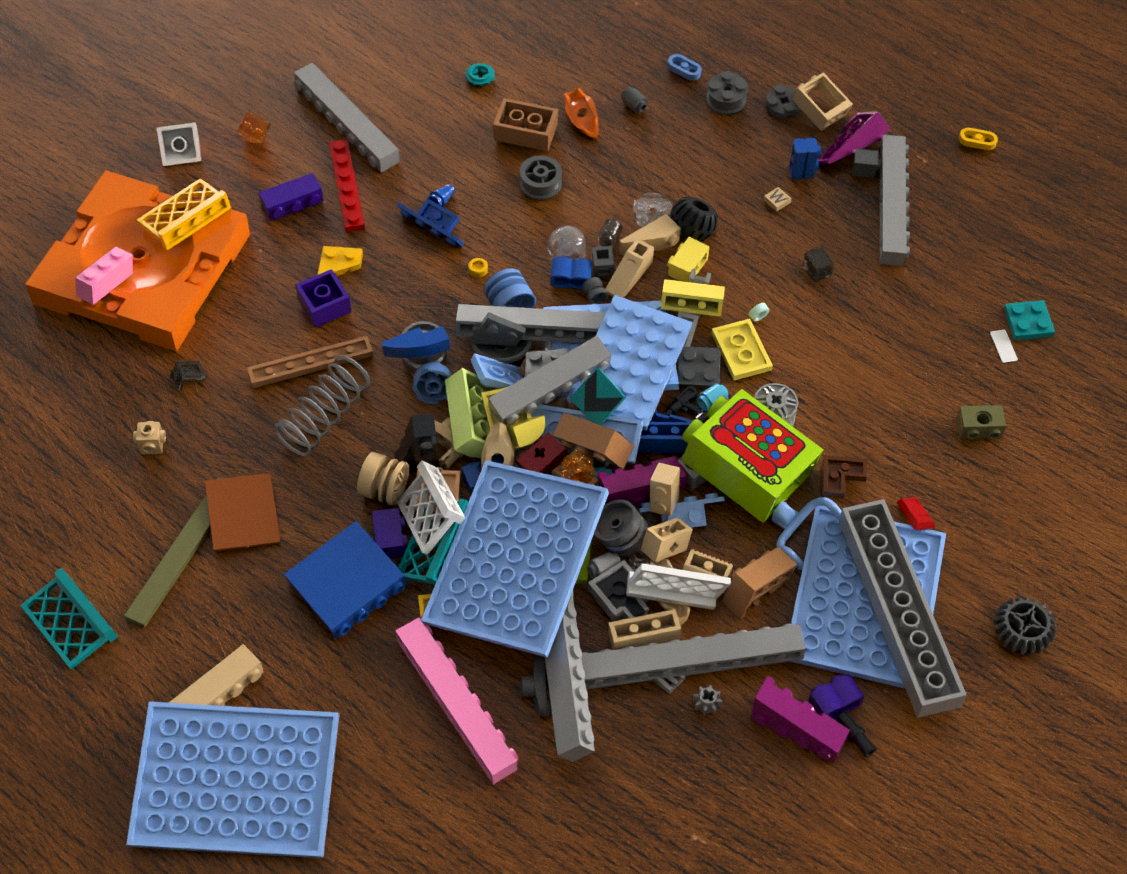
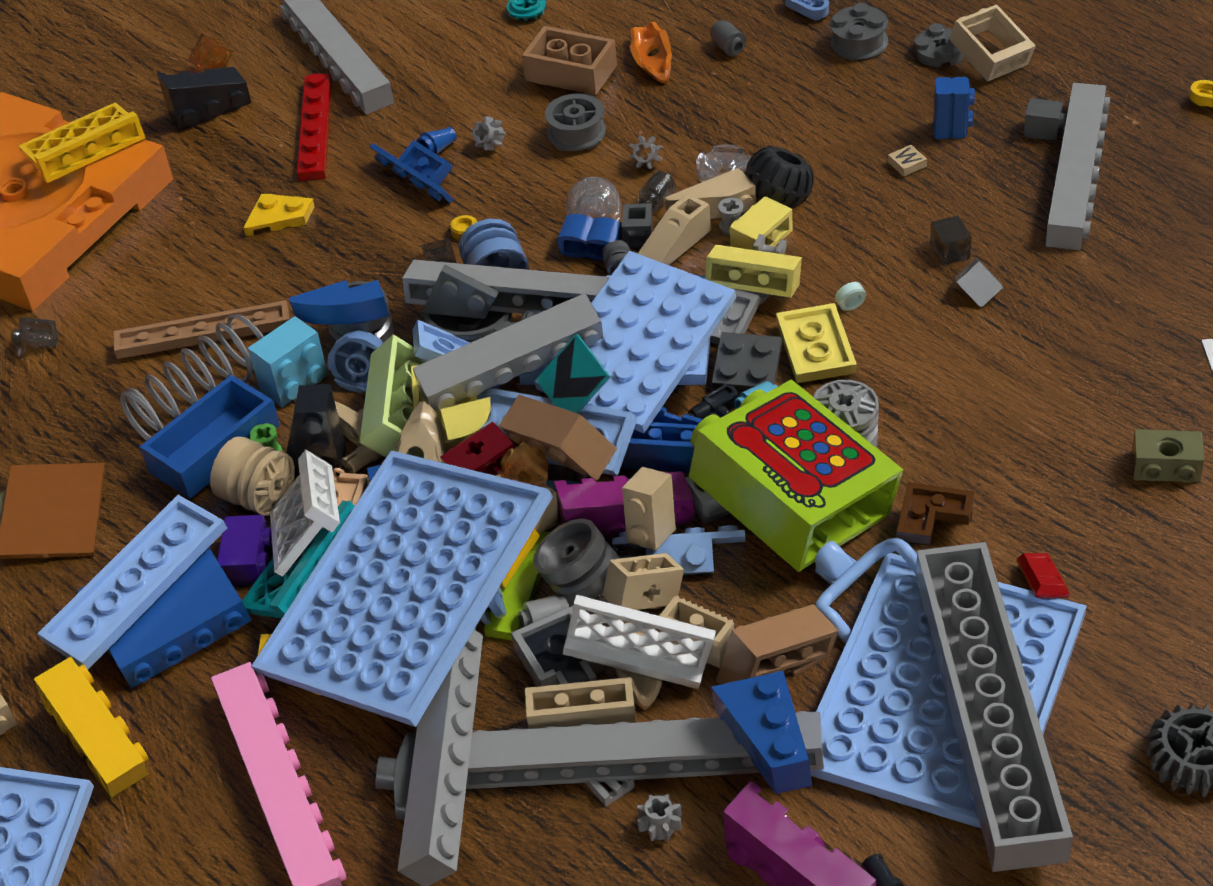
camera: 15 degrees right, 10 degrees down
white slope [156,122,201,166] -> none
dark purple brick [259,173,324,221] -> none
dark purple brick [295,269,352,327] -> none
dark purple brick [808,675,865,719] -> none
magenta wedge [818,111,890,164] -> none
none -> yellow wedge [34,657,149,798]
none -> light blue plate [37,495,227,669]
none -> blue piece [139,375,280,499]
none -> black wedge [157,67,252,131]
none -> medium azure brick [248,316,328,407]
none -> bright green bush [250,423,283,452]
none -> clear smoke bracket [421,238,456,263]
none -> light grey gear [471,116,506,151]
none -> light grey gear [629,136,663,169]
none -> blue wedge [711,671,812,794]
none -> light grey bush [718,198,744,236]
none -> light grey panel [955,258,1003,307]

